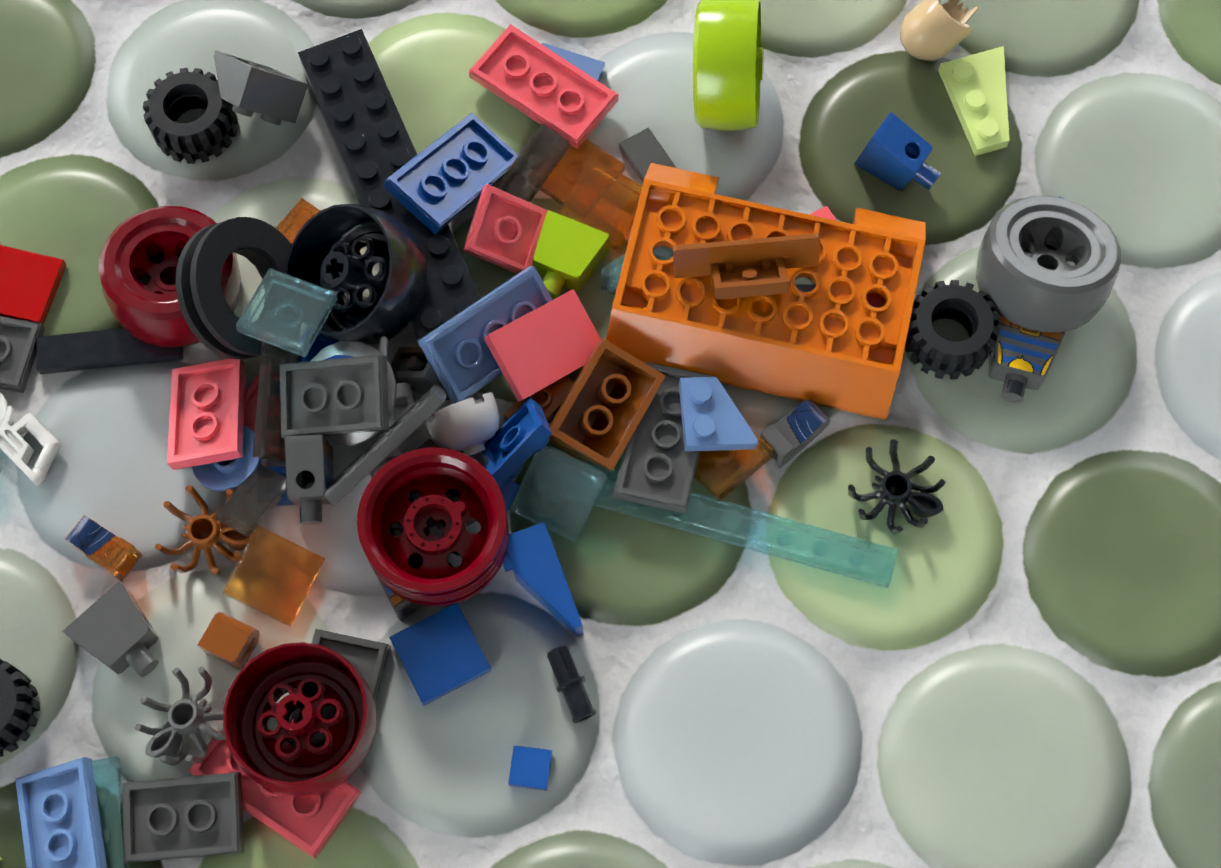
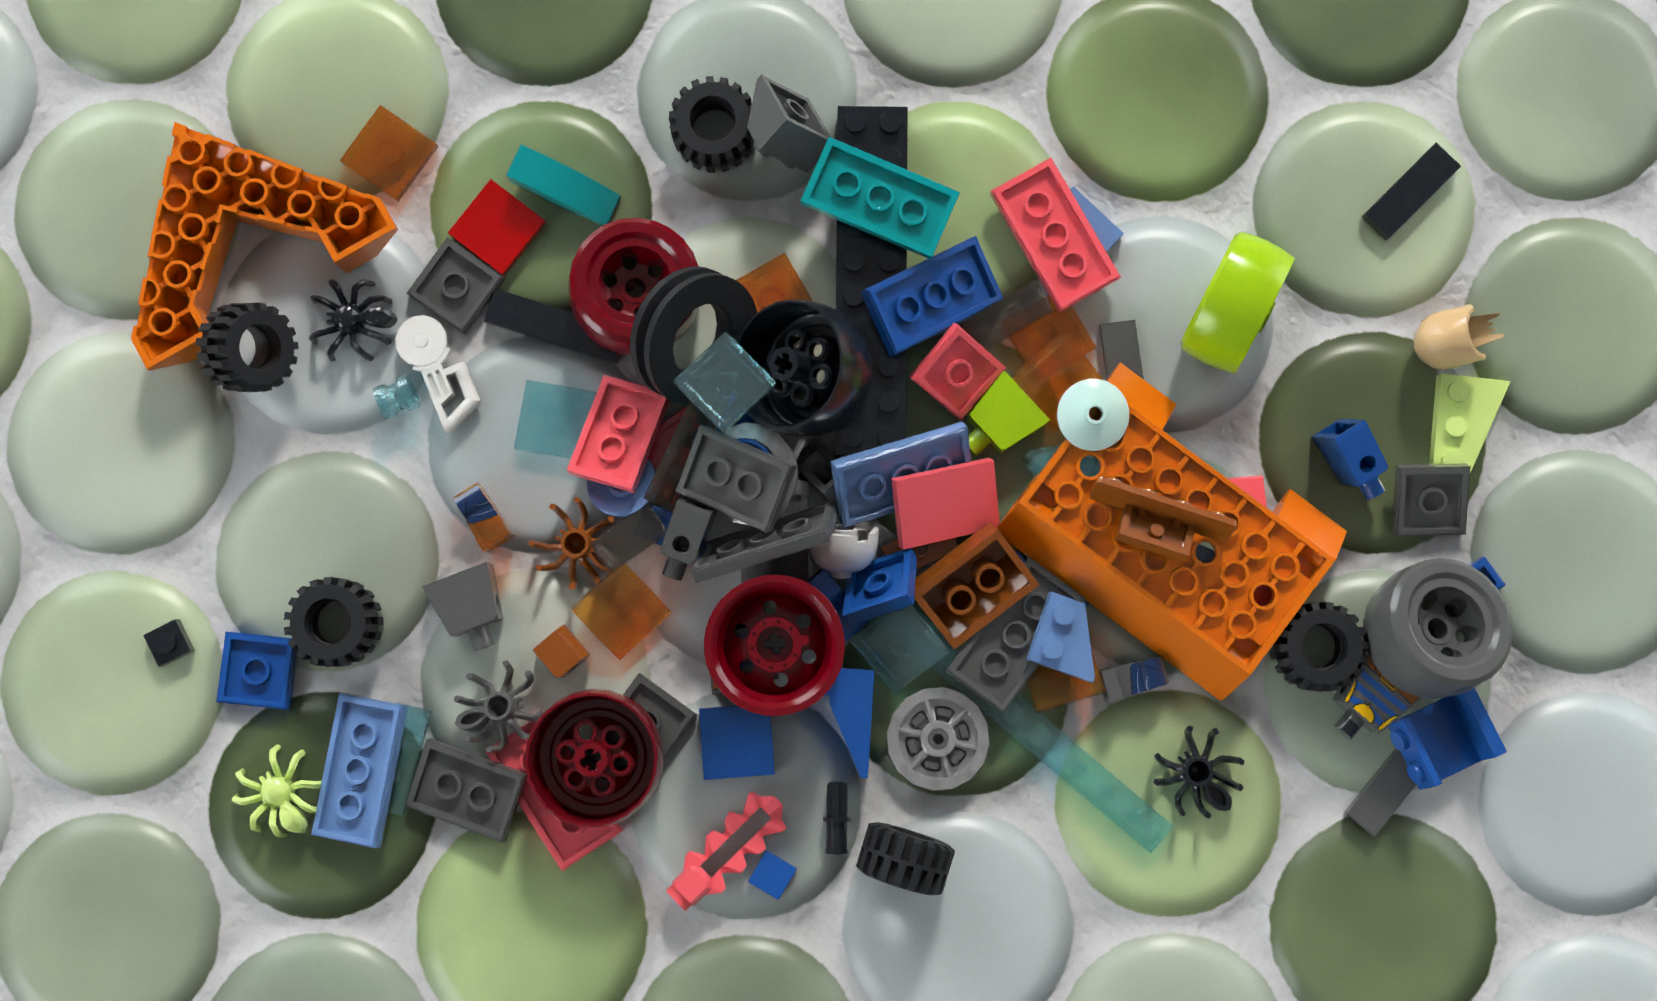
camera: 20 degrees right, 15 degrees up
none -> teal slope [506,144,621,226]
none -> clear light blue tile [514,380,597,459]
none -> coral sword [666,791,786,911]
none -> teal plate [800,137,960,260]
none -> black tyre [856,822,955,895]
none -> flat silver piece [887,687,990,791]
none -> light aqua dish [1057,379,1129,451]
none -> dark grey tile [1344,748,1417,837]
none -> blue panel [1388,688,1507,790]
none -> dark grey tile [1392,463,1471,536]

